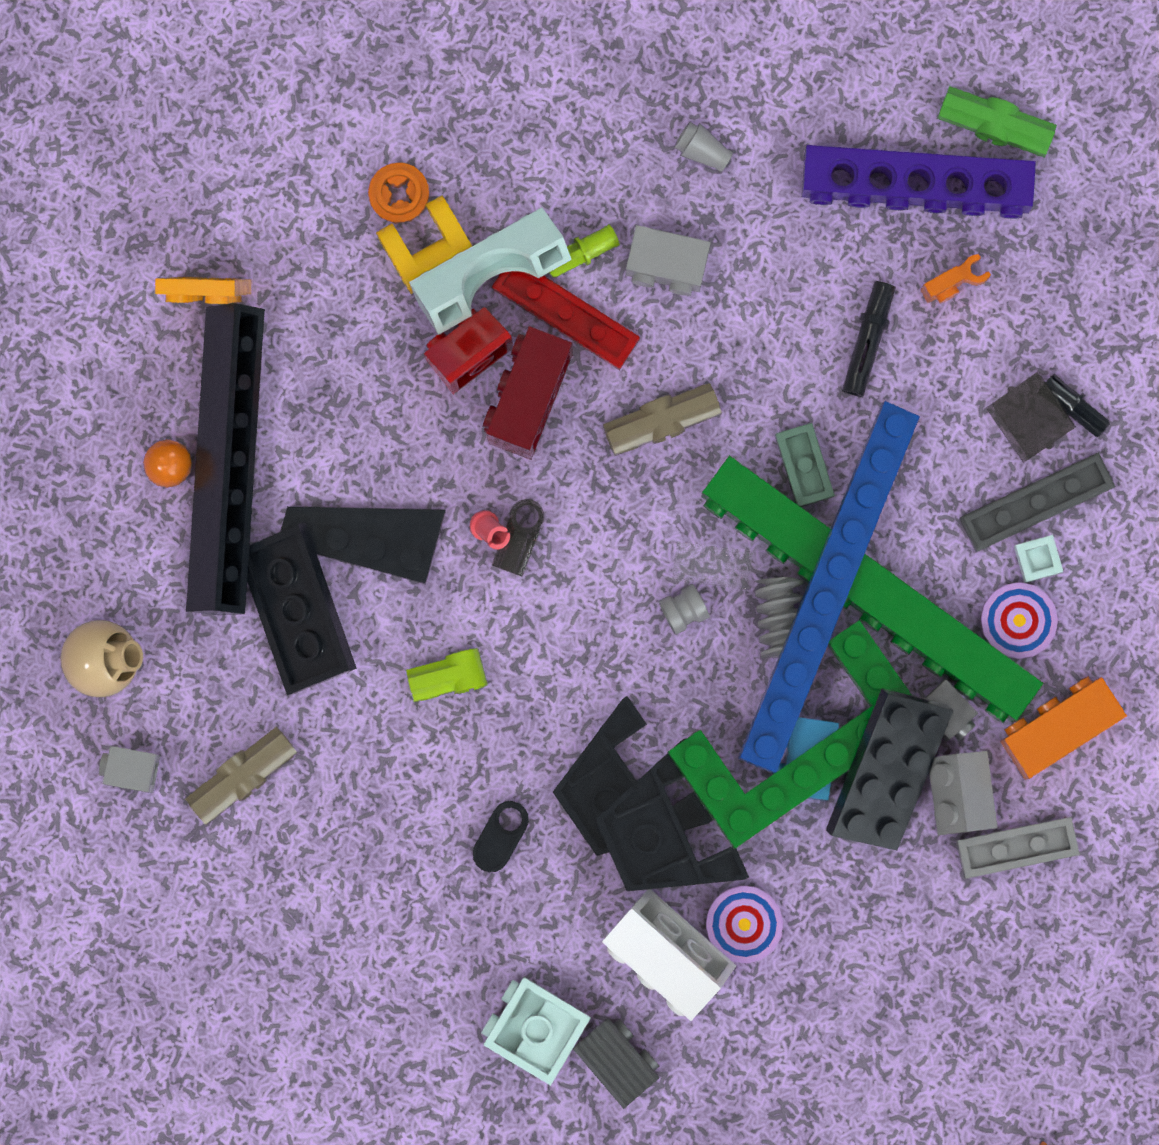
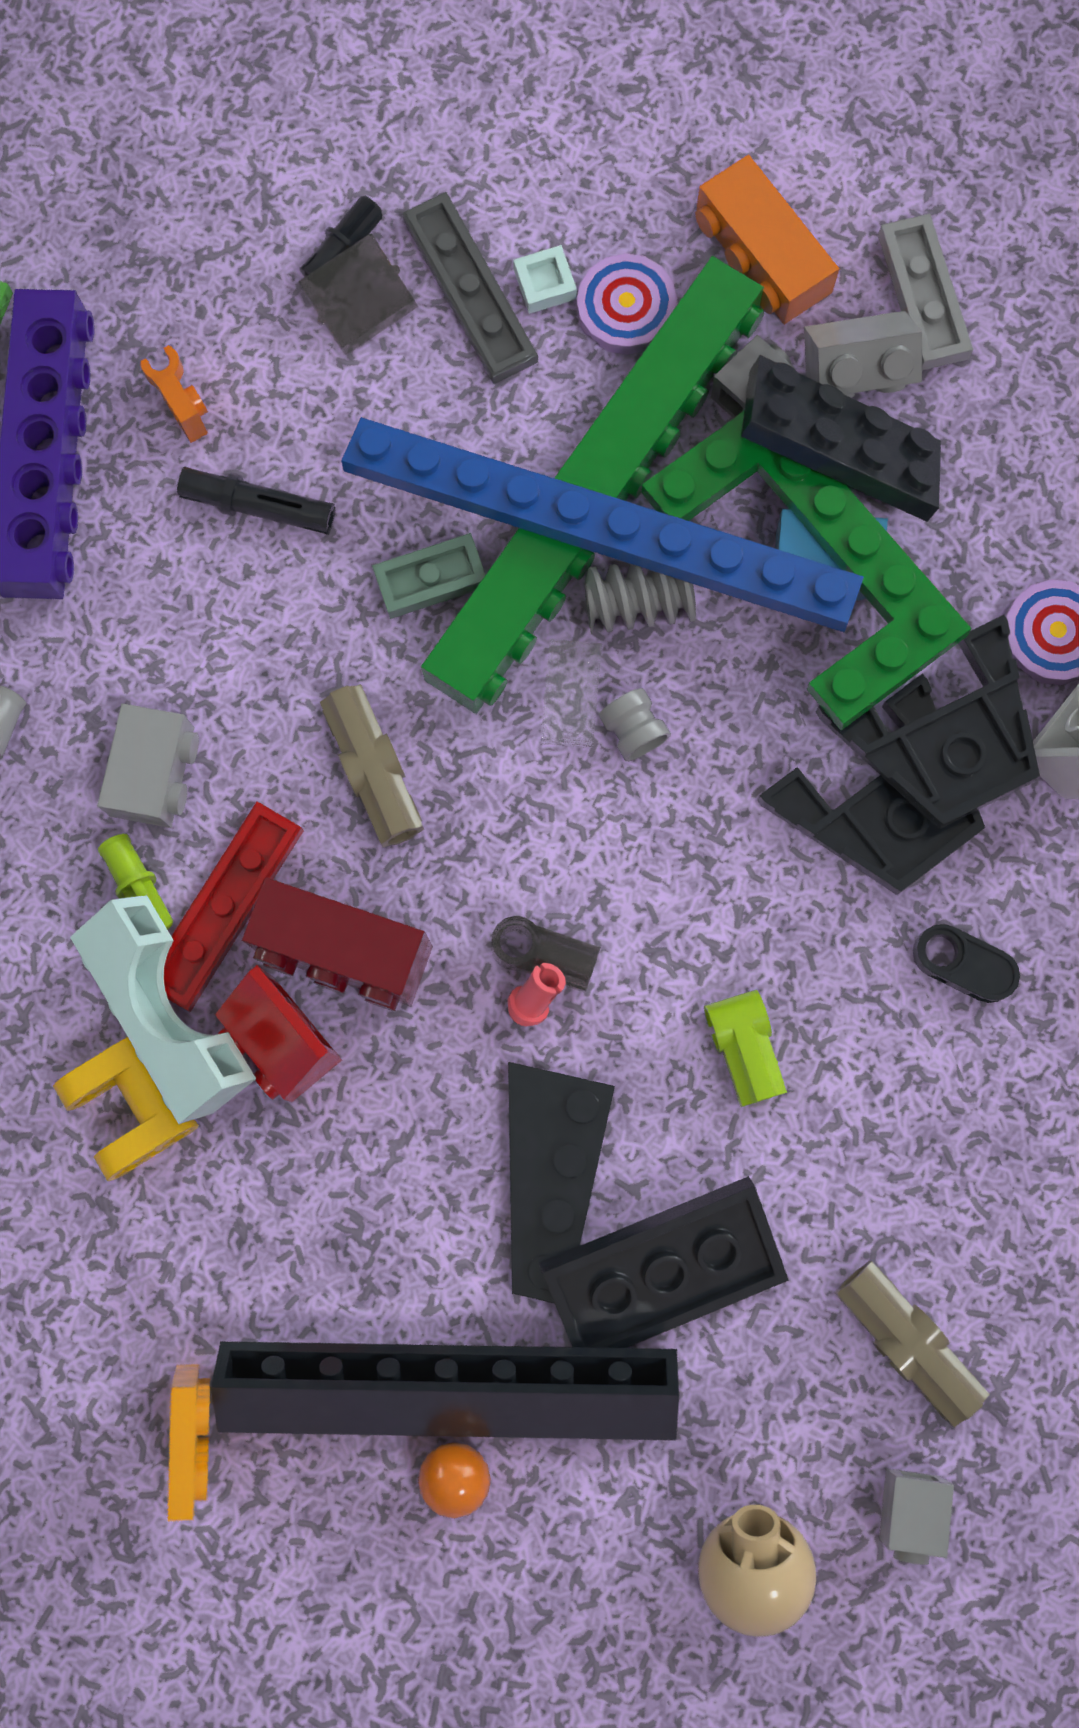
camera: 90 degrees left, 5 degrees down
orange gear [368,163,429,224] -> none

